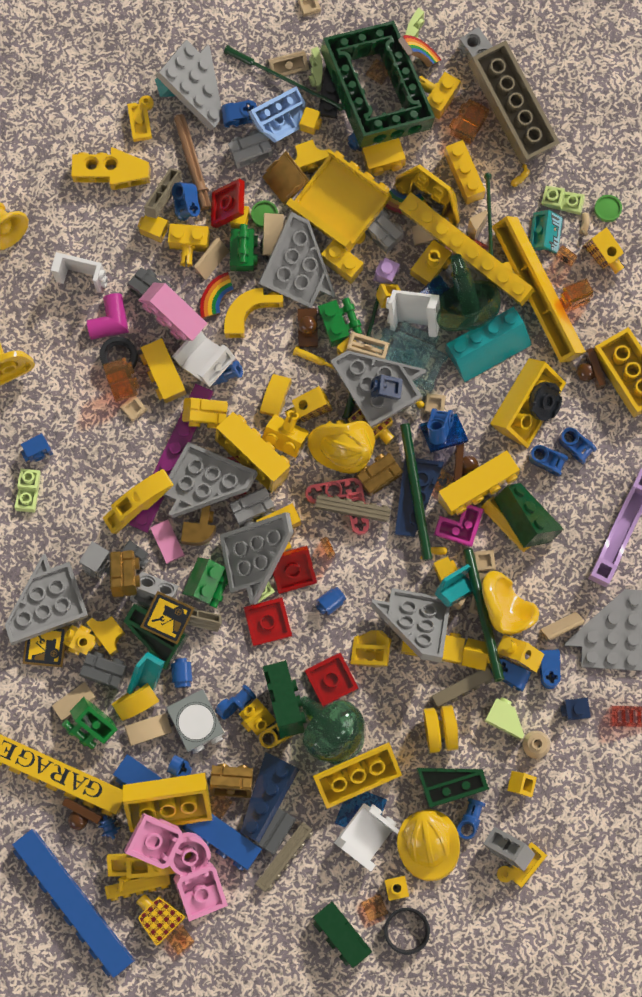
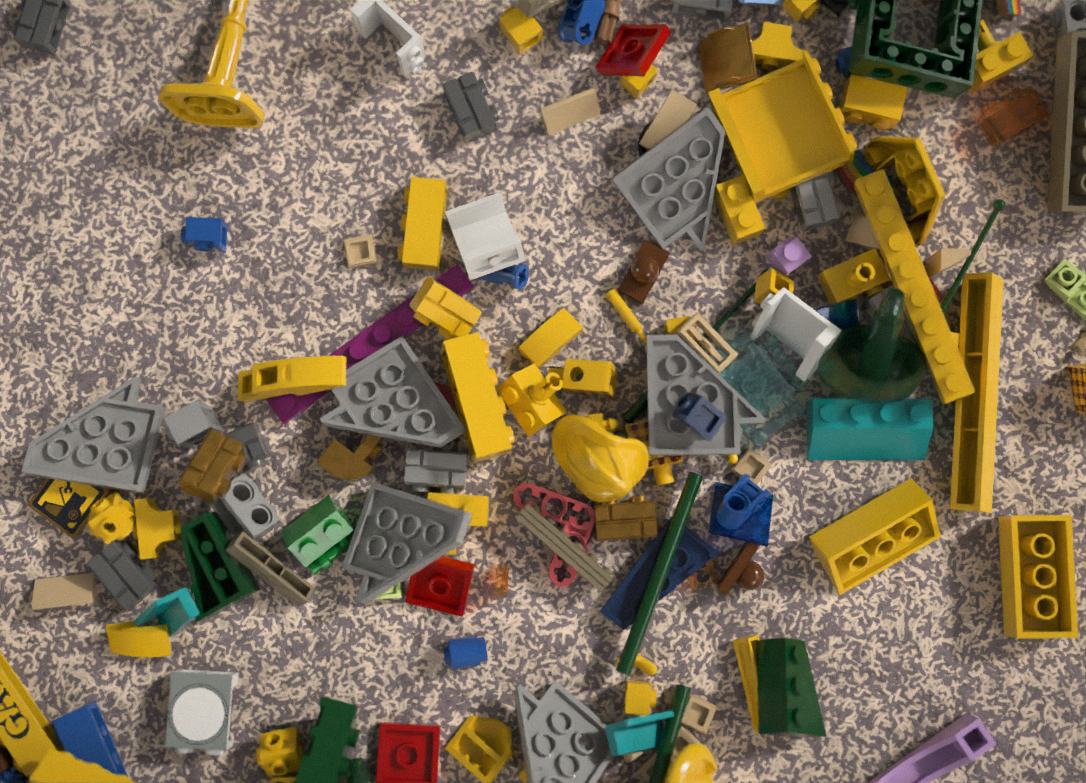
camera: 25 degrees right, 5 degrees up
yellowish green slope [15,468,41,513] -> none
green brick [62,696,118,749] -> none
dark pink brick [87,293,129,340] -> none
black tyre [99,336,138,376] -> none
clear orange brick [103,357,140,402] -> none
tan slope [124,713,172,746] -> none
bright pink brick [139,282,207,341] -> none
piece [141,591,195,644] -> none
bright pink tile [150,520,185,564] -> none
blue connector [167,755,192,777] -> none
yellow brick [168,223,210,267] -> none
blue brick [171,658,192,688] -> none
tile [200,272,234,319] -> none
blue connector [215,685,257,720] -> none
yellow arch [224,288,283,338] -> none
green brick [230,224,258,272] -> none
red tile [243,597,292,647] -> none
bright green piece [251,200,278,228] -> none
green brick [318,298,362,348] -> none
dark pink brick [434,505,484,547] -> none
yellow slope [438,450,520,516] -> none
yellow brick [444,140,486,205] -> none
yellow piece [511,164,530,187] -> none
blue piece [528,445,569,477] -> none
black tile [529,381,562,421] -> none
teal panel [530,210,563,254] -> none
clear orange tile [556,245,577,267] -> none
clear orange brick [559,278,593,312] -> none
blue piece [559,427,597,464] -> none
reddish brown tile [576,348,606,390] -> none

